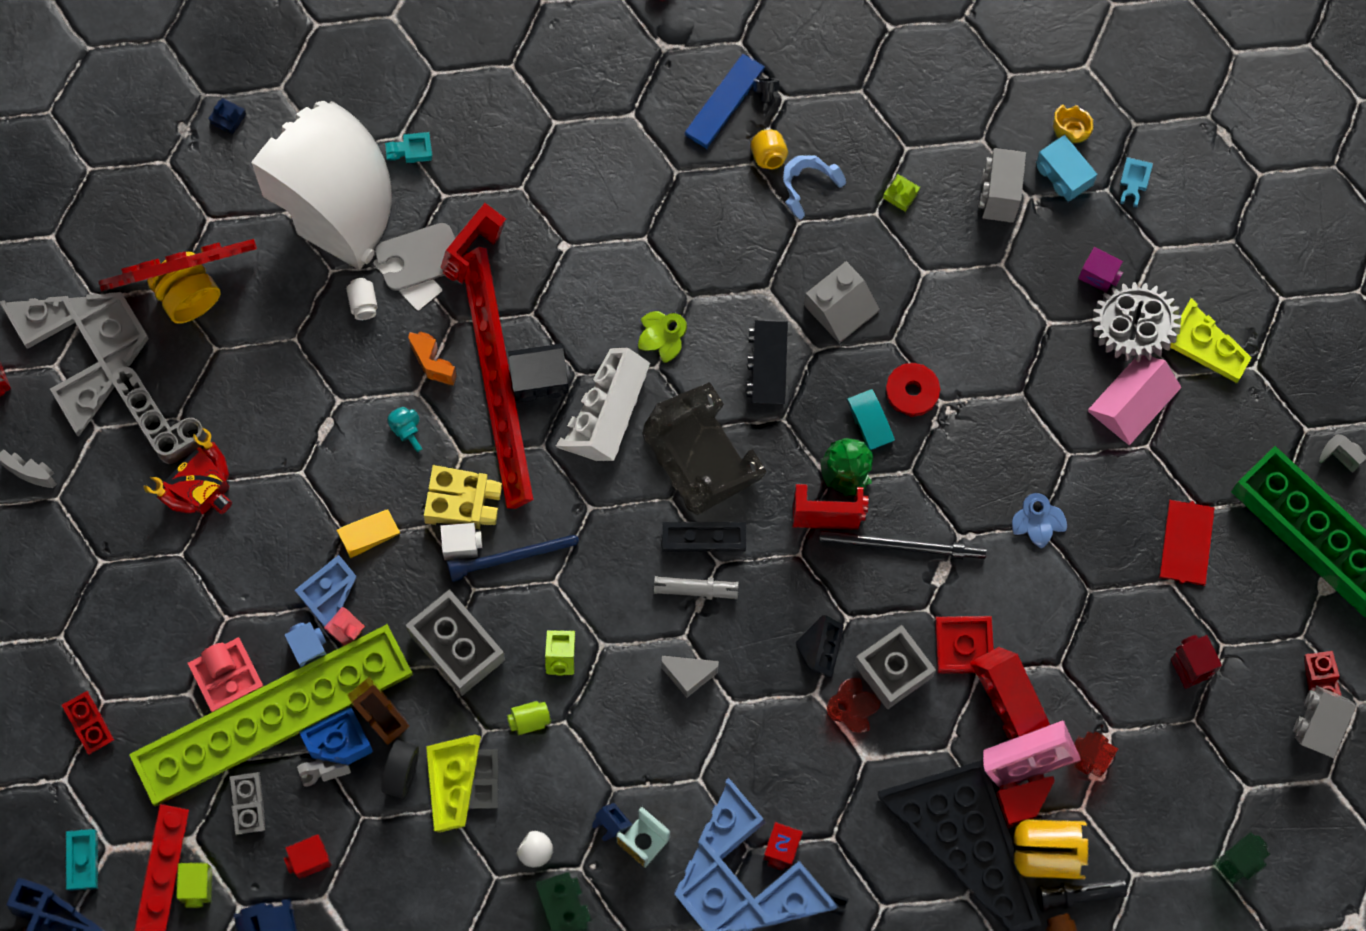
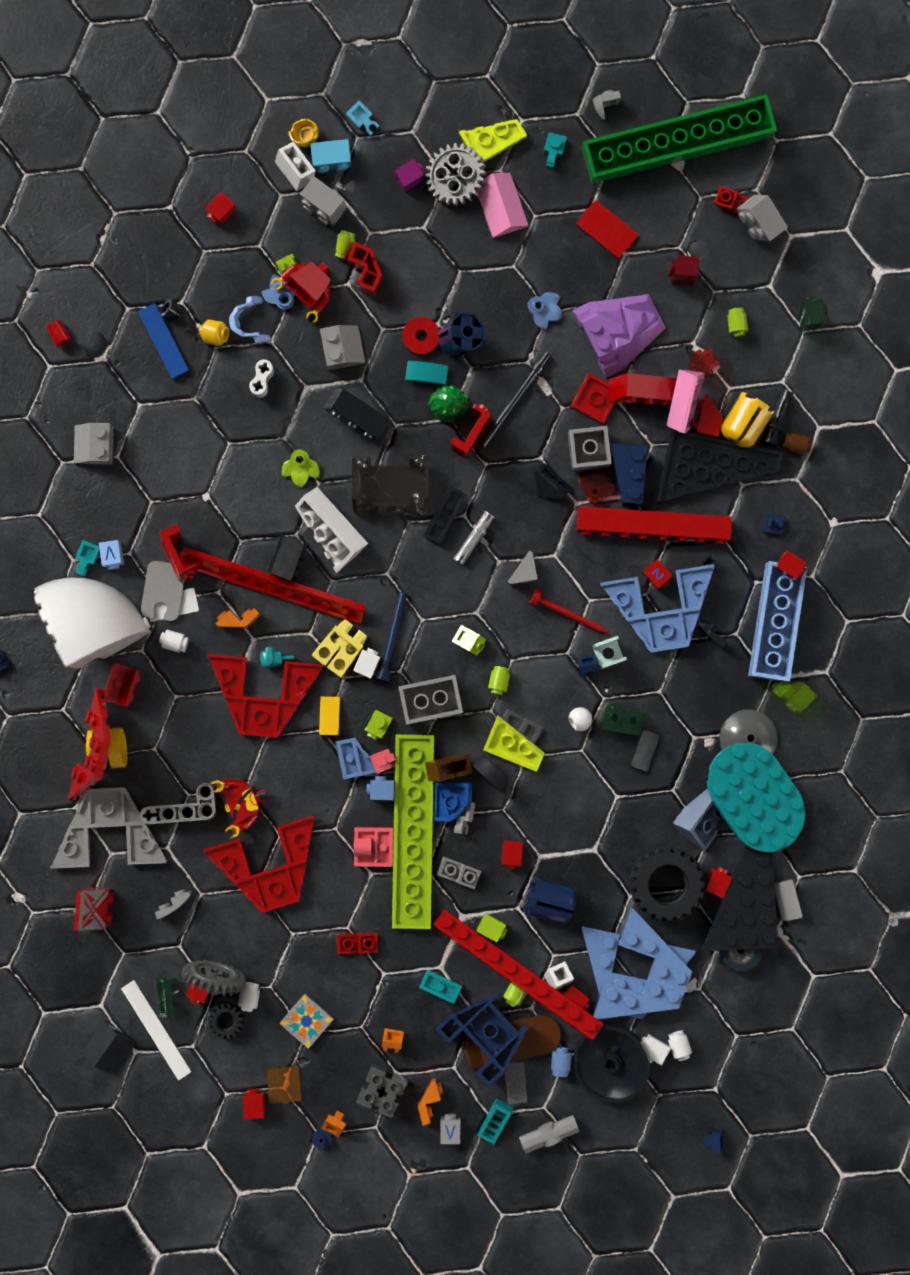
camera: 60 degrees left, 15 degrees up
none -> light grey slope [74,423,114,465]
none -> light blue brick [99,540,124,570]
none -> red bracket [102,662,140,707]
none -> red wing [203,816,314,913]
none -> red brick [205,192,237,226]
none -> red wing [208,654,323,738]
none -> white axle [249,360,274,398]
none -> medium blue plate [262,274,295,310]
none -> red torso [271,262,331,323]
none -> white brick [275,142,315,191]
none -> lime cone [335,230,356,260]
none -> red brick [347,242,383,297]
none -> lime bracket [365,710,393,740]
none -> dark blue cylinder [438,312,486,357]
none -> red piece [528,589,607,633]
none -> teal plate [544,132,567,168]
none -> medium lavender wedge [572,294,666,378]
none -> red brick [576,506,732,544]
none -> dark blue wedge [609,443,648,507]
none -> lime brick [727,308,748,337]

